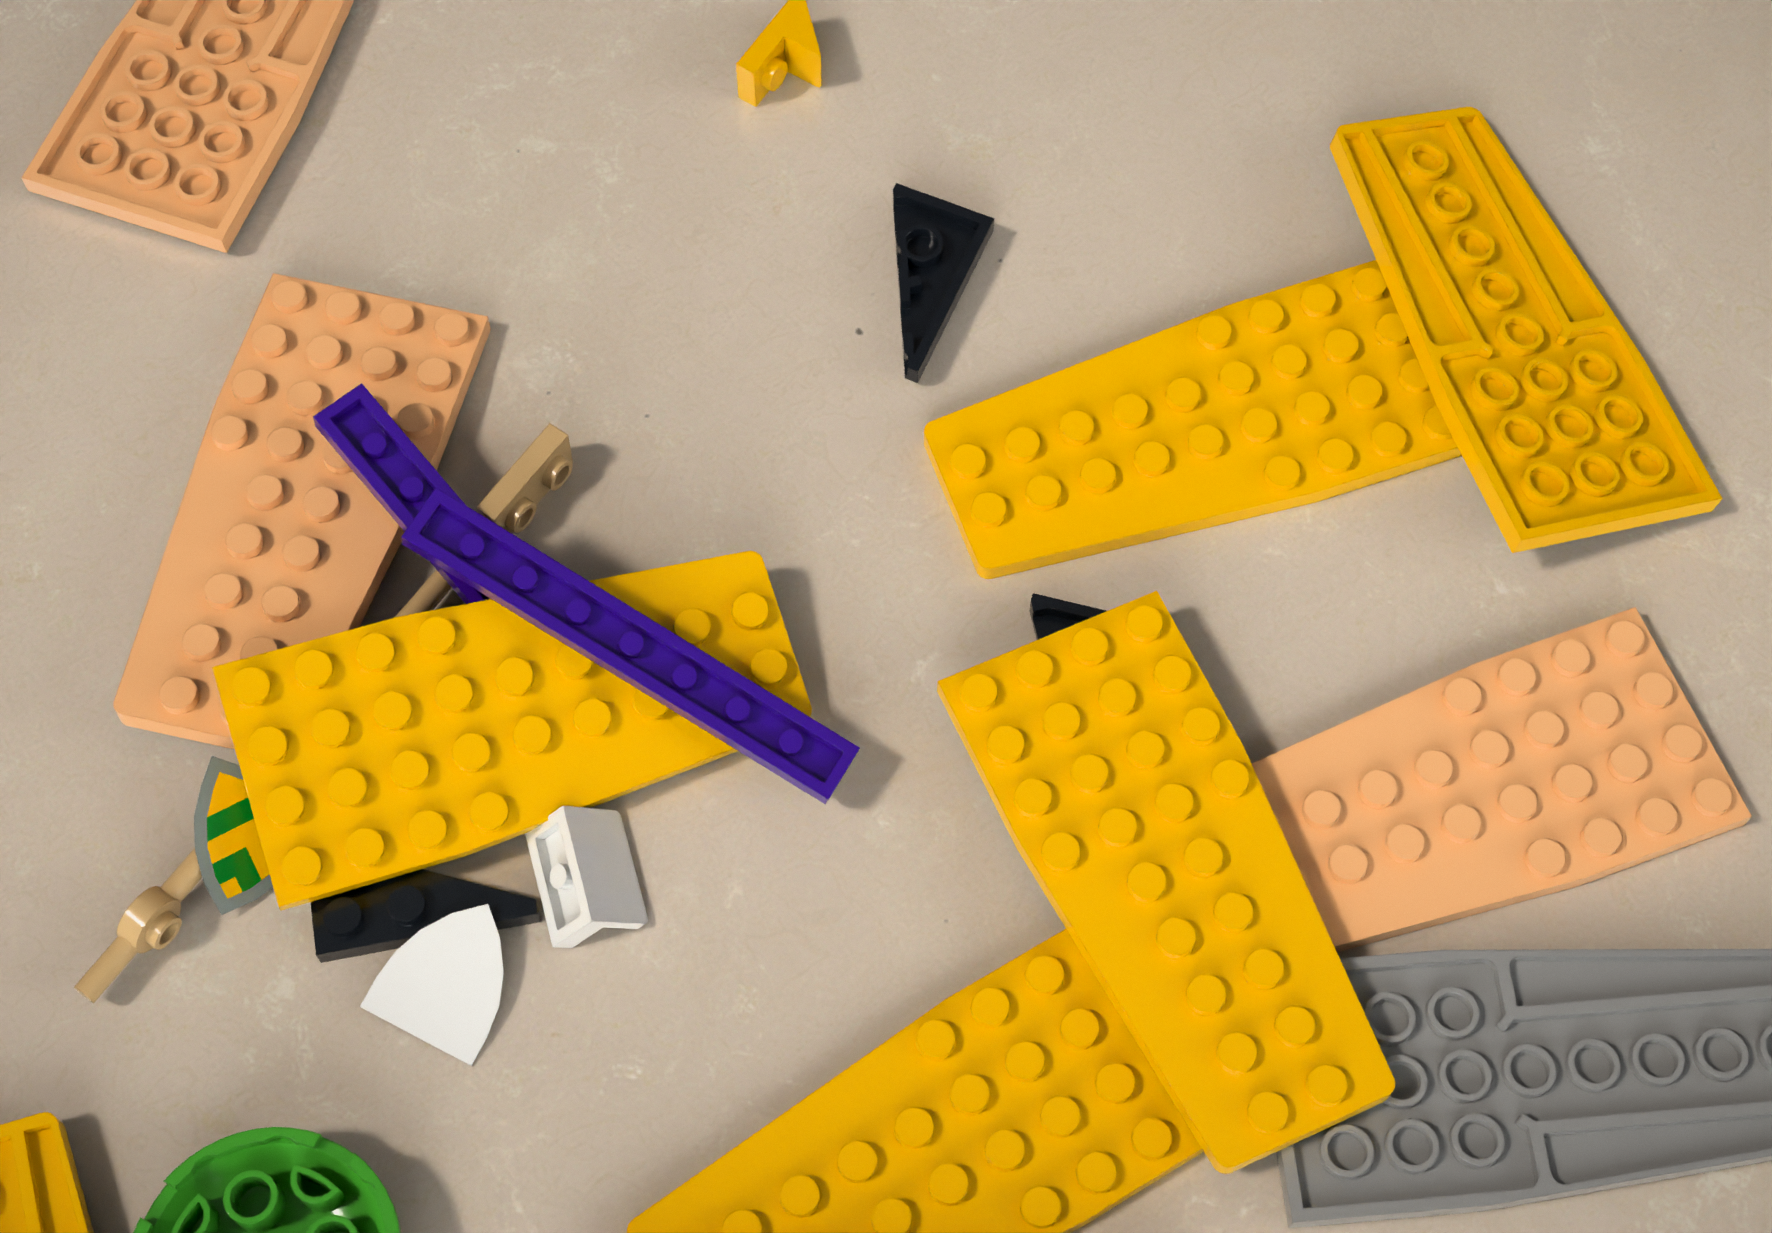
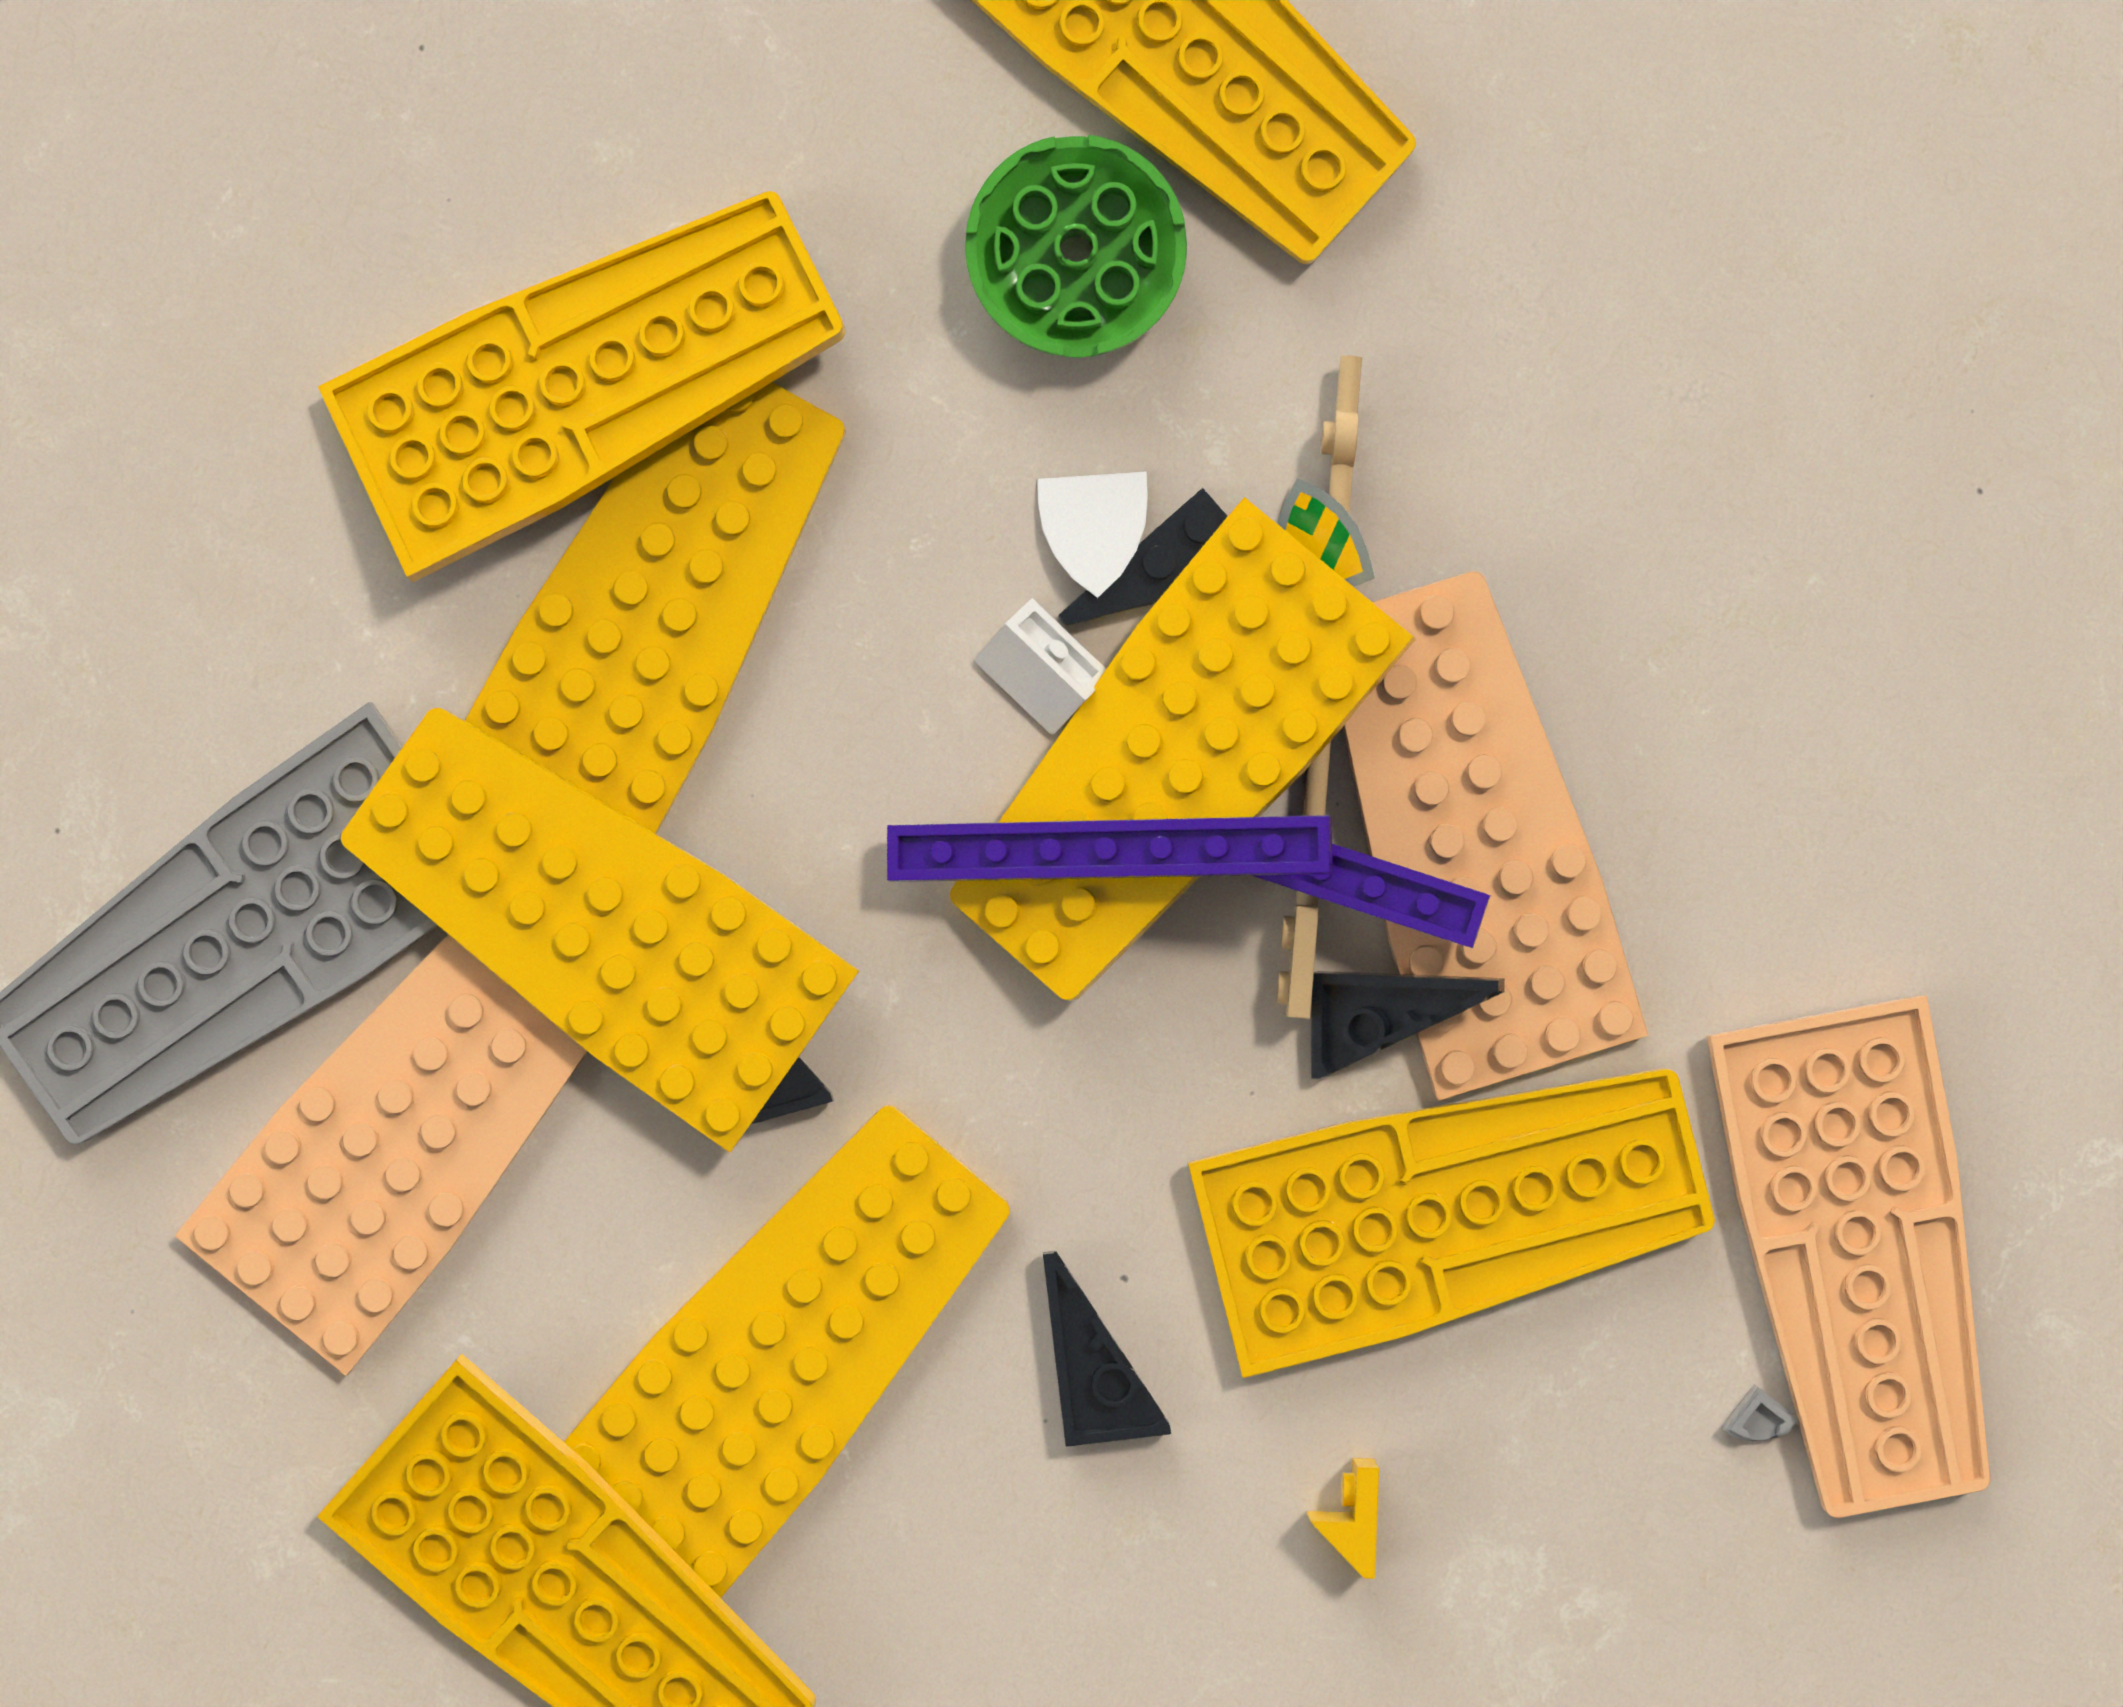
camera: 150 degrees right, 25 degrees up
none -> yellow wing [1187,1068,1715,1378]
none -> black wing [1311,971,1505,1079]

